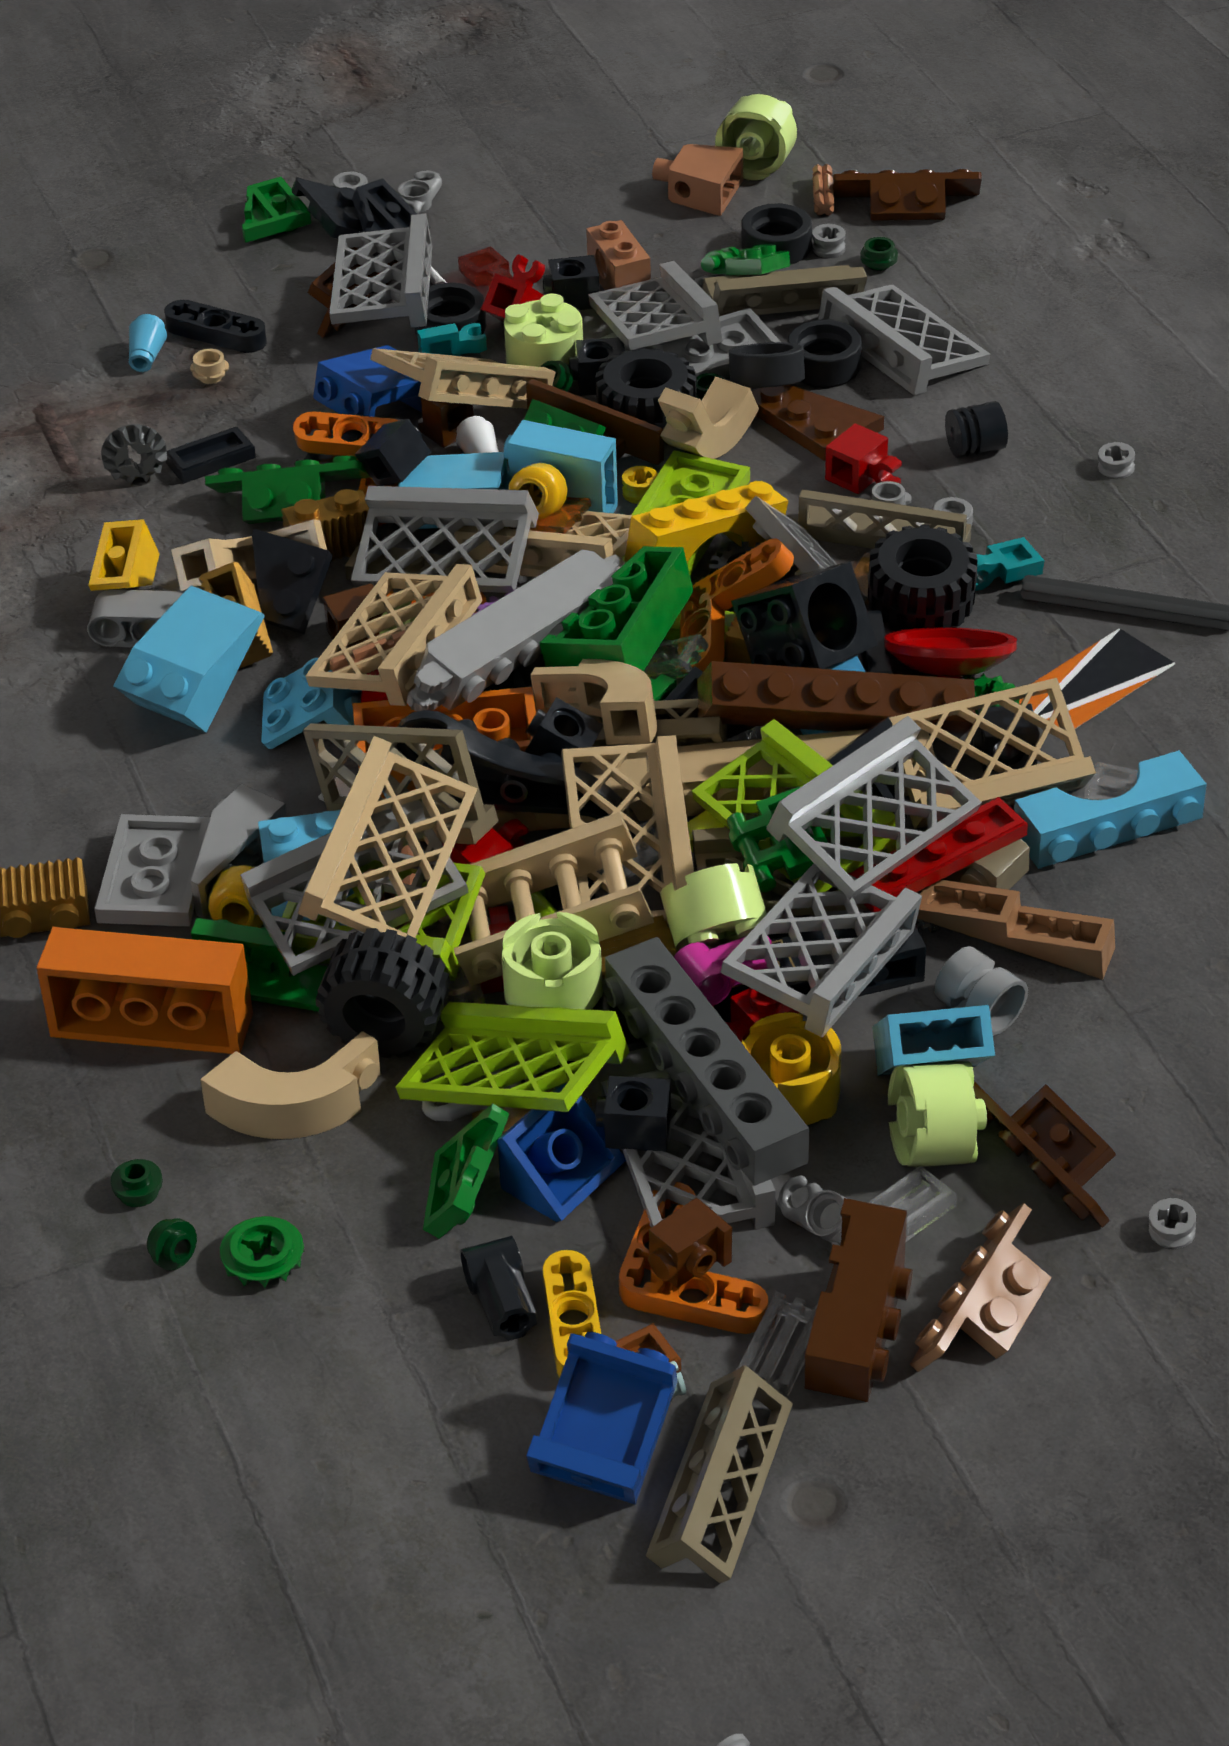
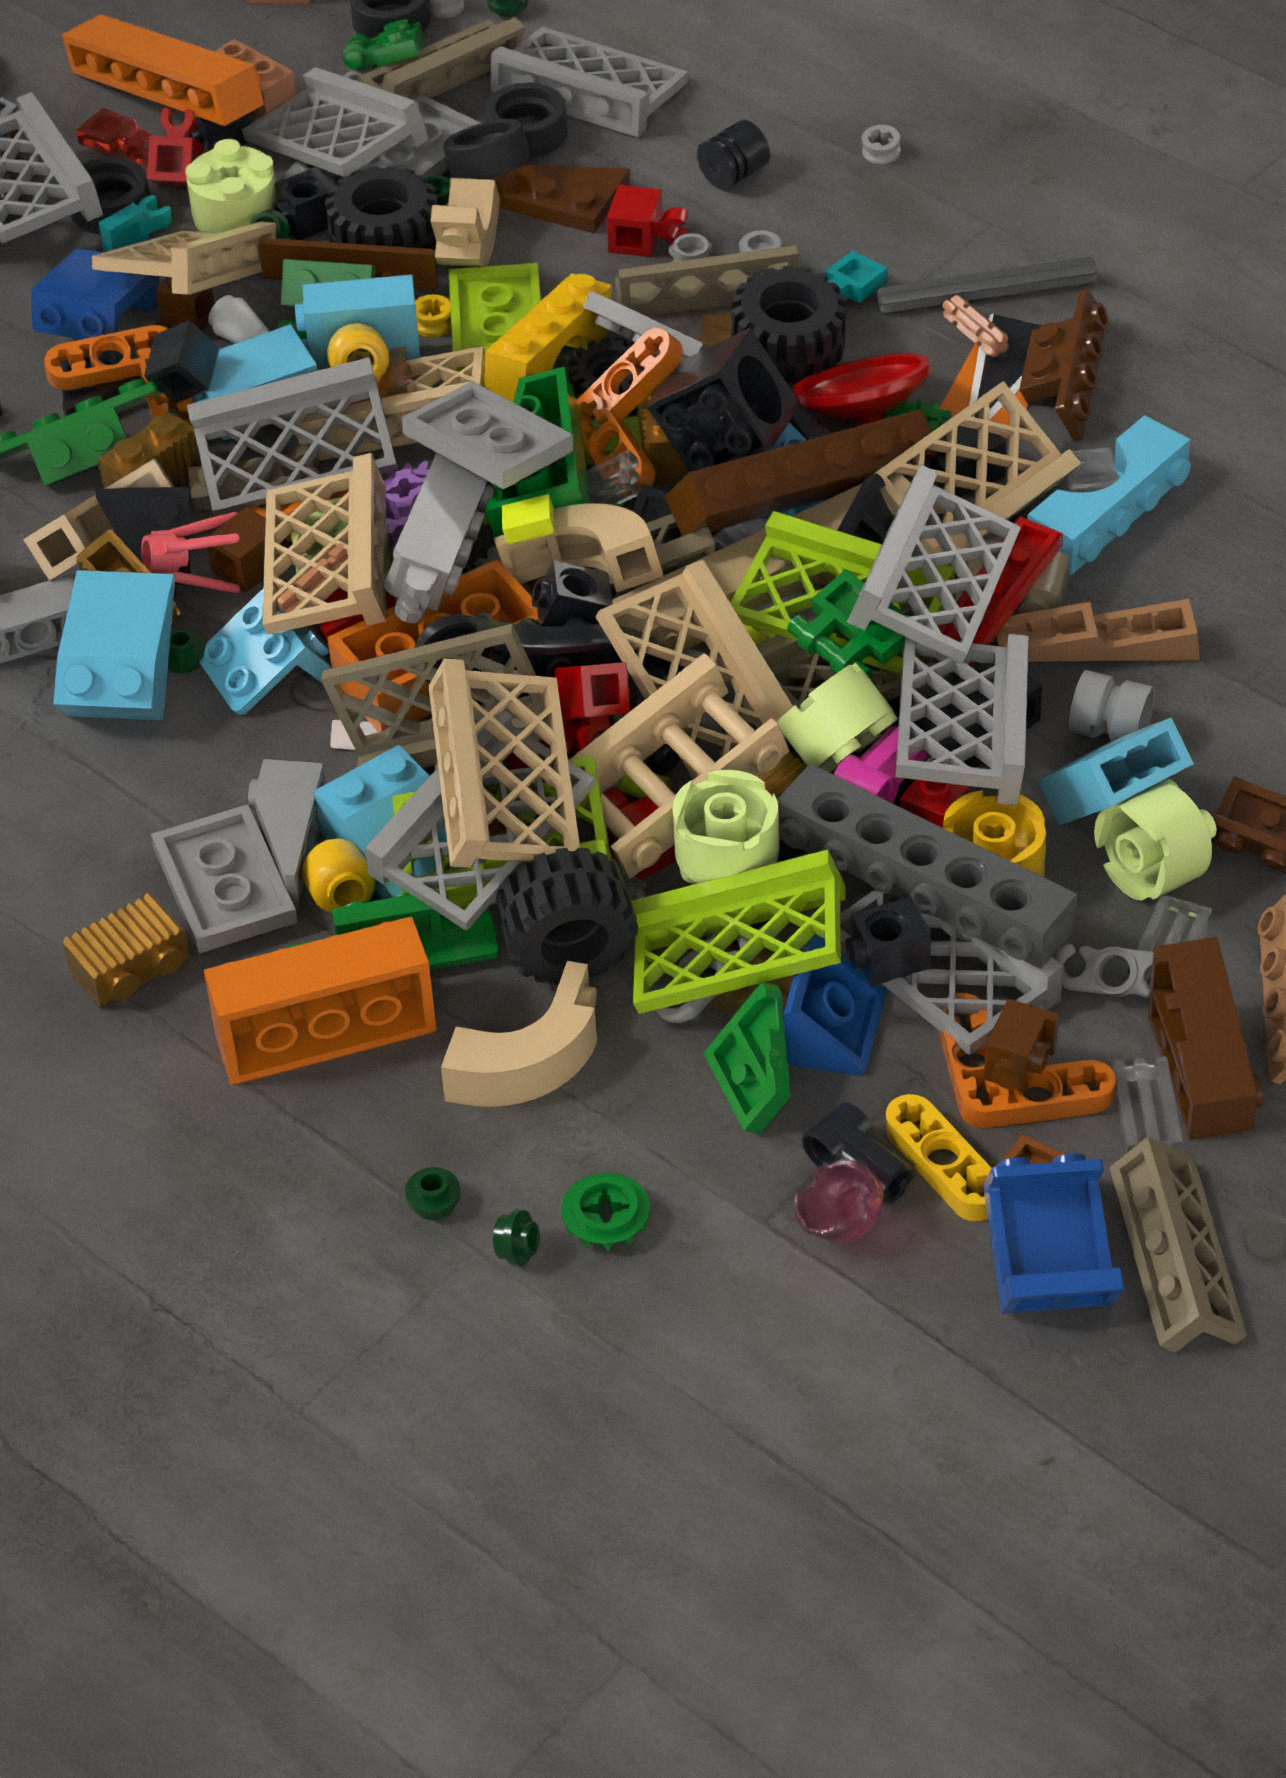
camera: 25 degrees left, 5 degrees up
none -> orange brick [61,14,264,126]
none -> coral plant [141,512,240,593]
none -> dark green plate [168,628,206,673]
none -> light grey plate [402,381,573,489]
none -> neon yellow tile [502,494,554,545]
none -> red brick [555,662,631,752]
none -> clear pink hair [794,1159,884,1245]
none -> nougat axle [942,295,1009,357]
none -> reddish brown bracket [1019,289,1108,441]

